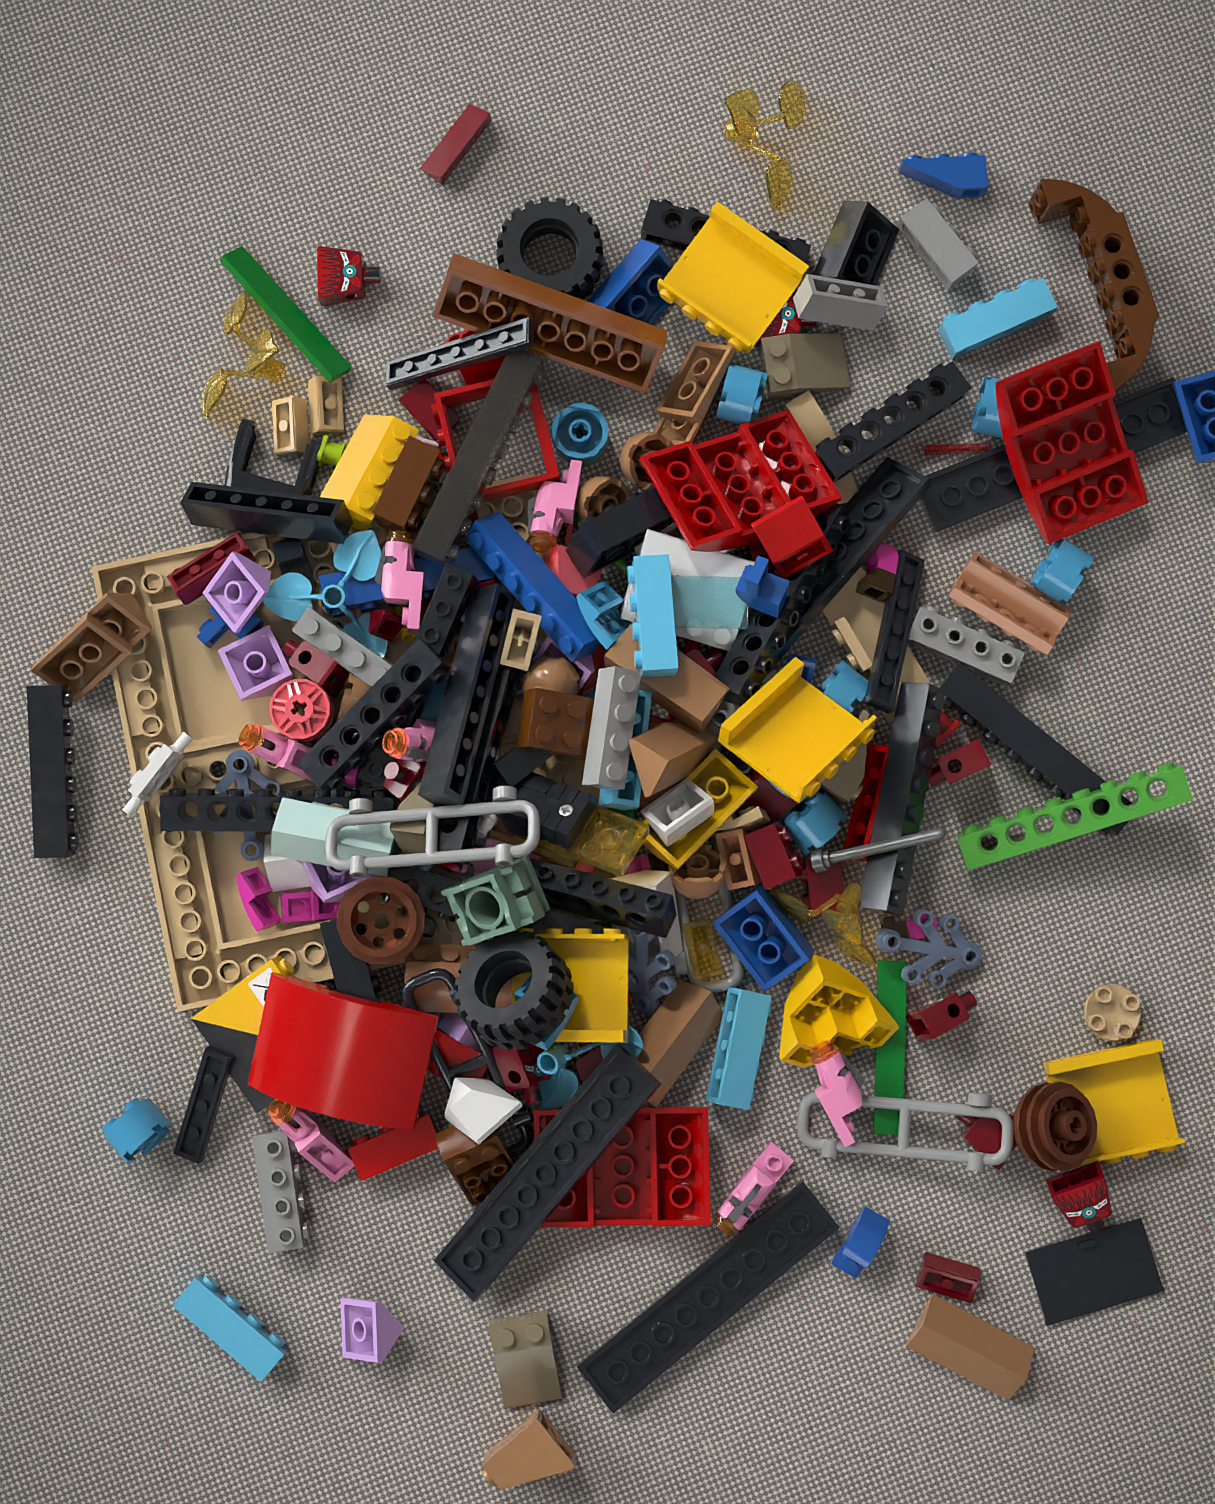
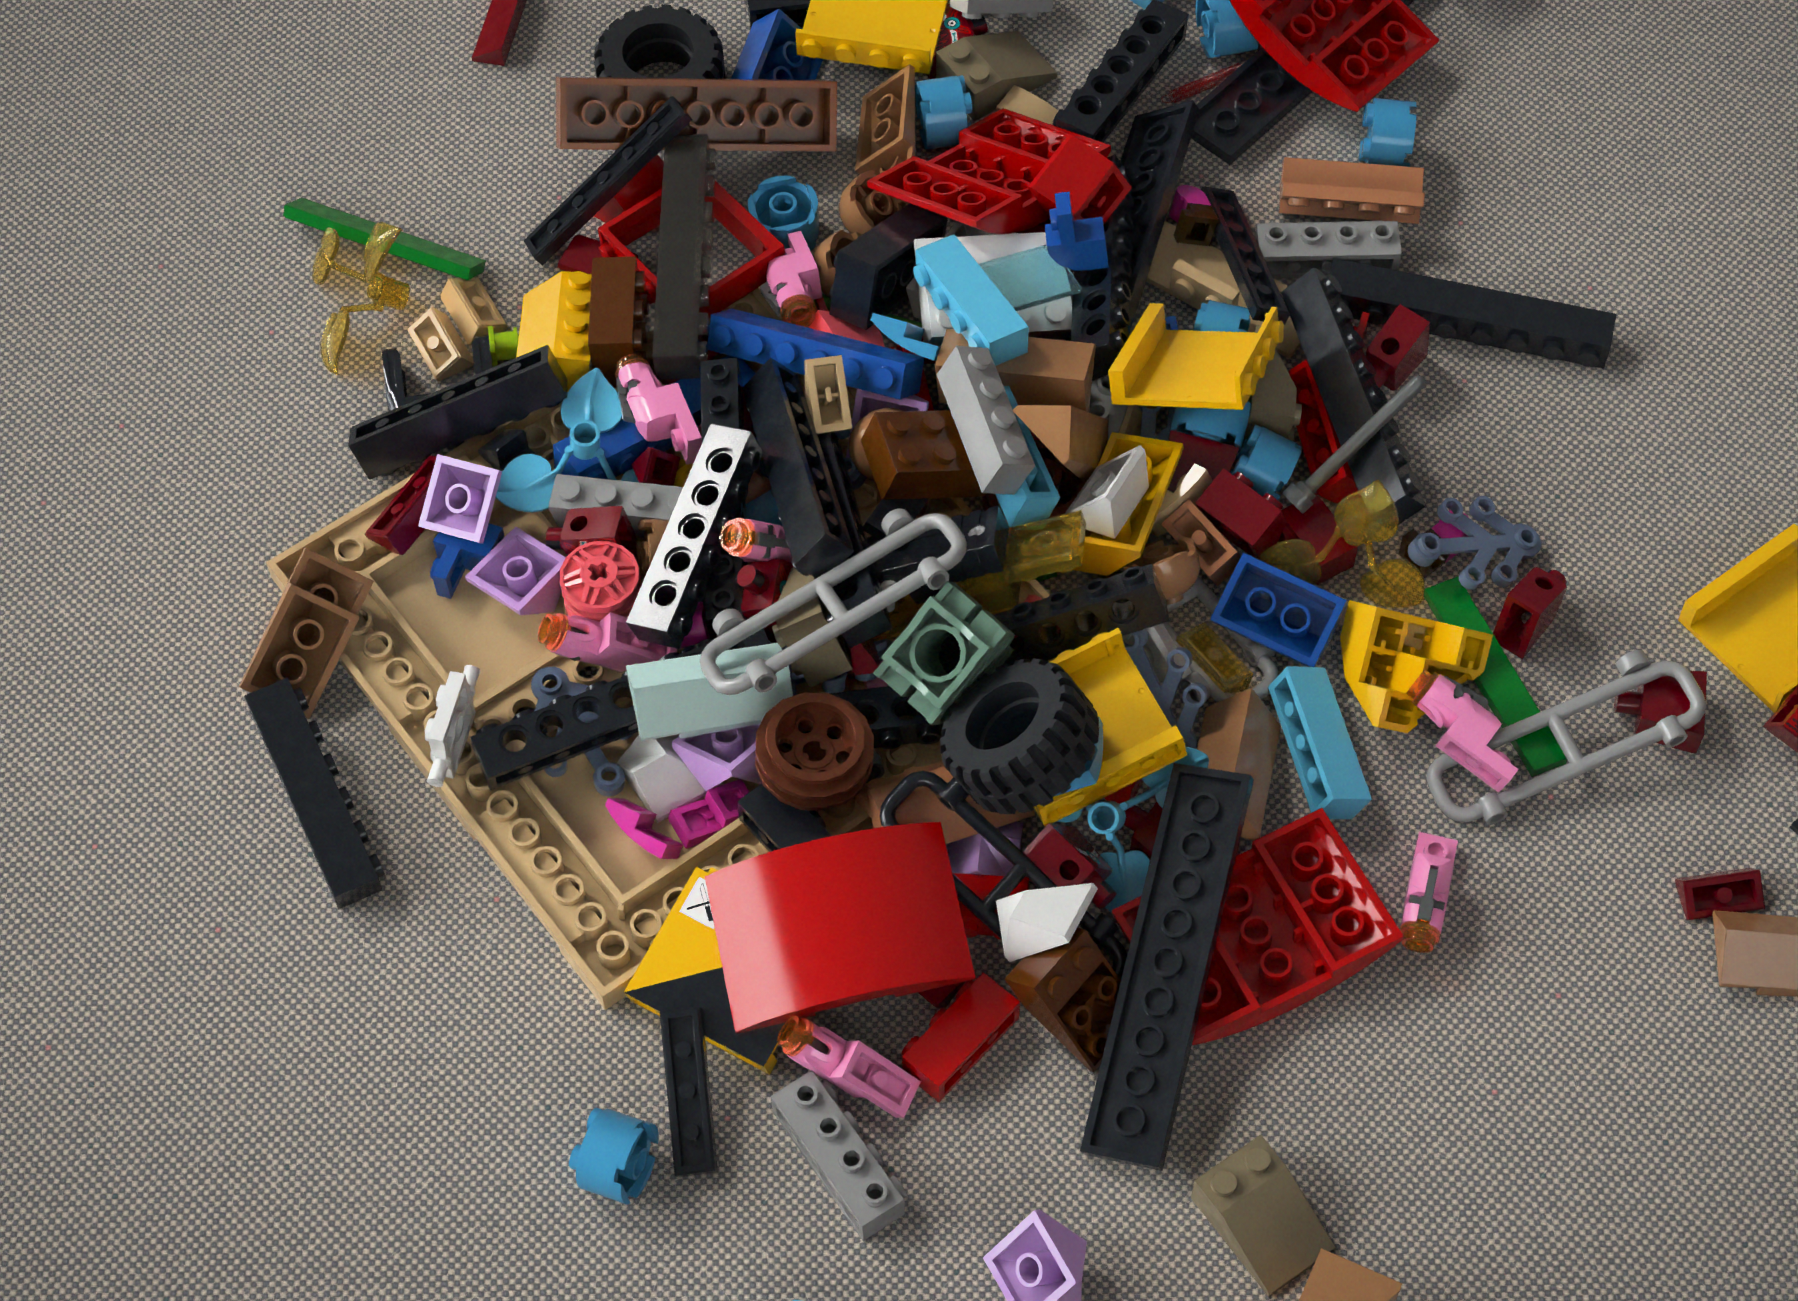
camera: 25 degrees left, 25 degrees down
torso [317,246,381,306] -> none
black plate [577,1181,840,1414] -> none
blue brick [831,1206,890,1278] -> none
bright green brick [957,762,1193,871] -> none
copper wheel [1013,1082,1097,1171] -> none
tan dish [1084,984,1141,1042] -> none

